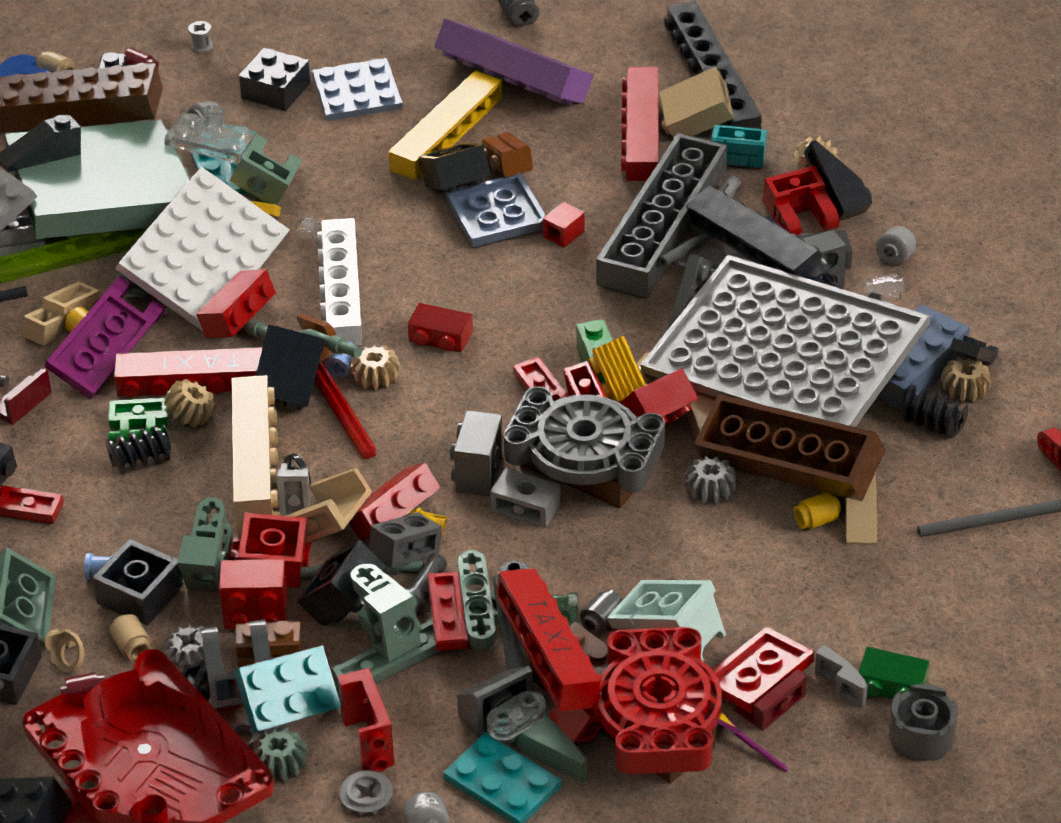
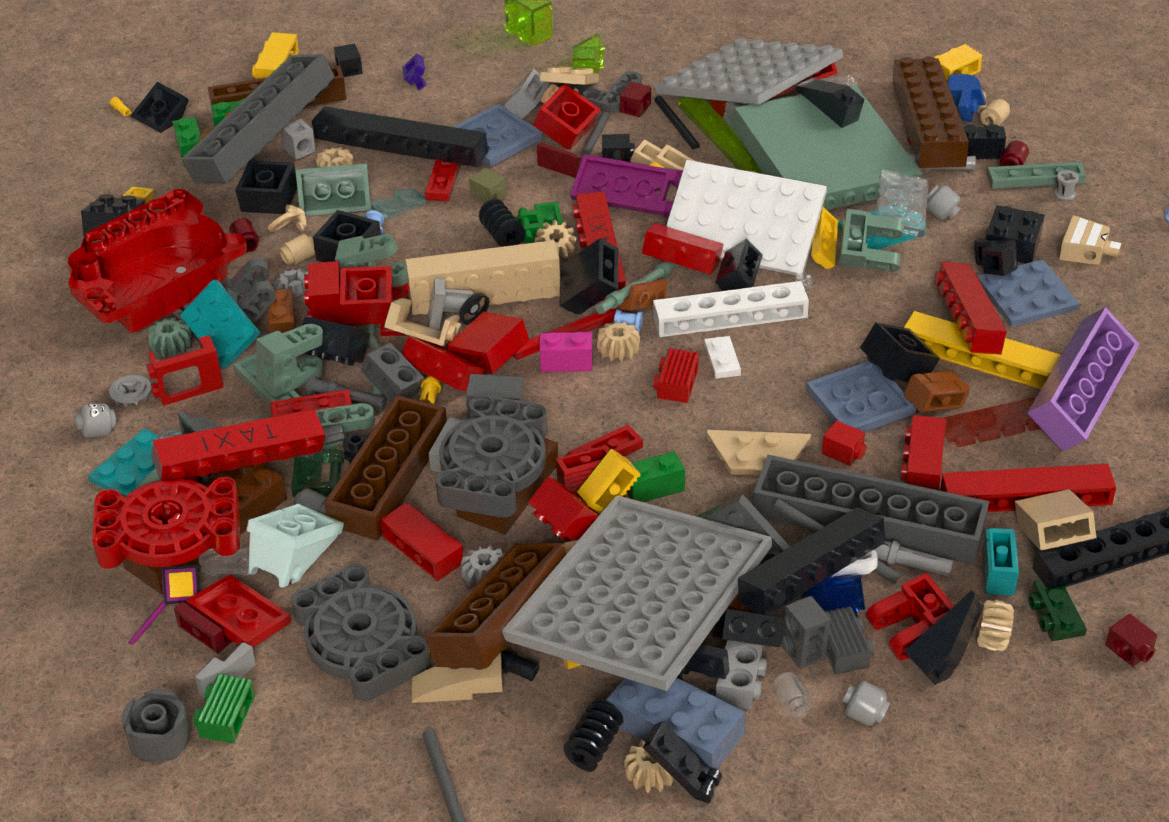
camera: 85 degrees right, 0 degrees up
none -> dark grey piece [291,564,431,701]
none -> reddish brown brick [324,395,447,540]
none -> clear light blue slope [371,189,426,220]
none -> red brick [381,502,463,582]
none -> red brick [447,312,529,374]
none -> olive brick [469,168,507,203]
none -> dark pink brick [540,332,593,372]
none -> black brick [602,134,635,162]
none -> white plate [704,336,741,379]
none -> tan wing [707,430,811,476]
none -> black brick [715,239,763,291]
none -> red brick [901,415,946,491]
none -> red brick [934,262,1007,355]
none -> clear red windscreen [944,397,1042,448]
none -> black brick [974,238,1018,276]
none -> sand green plate [987,162,1087,189]
none -> dark green bracket [1028,580,1087,641]
none -> tan torso [1059,215,1122,265]
none -> dark red brick [1105,614,1157,667]

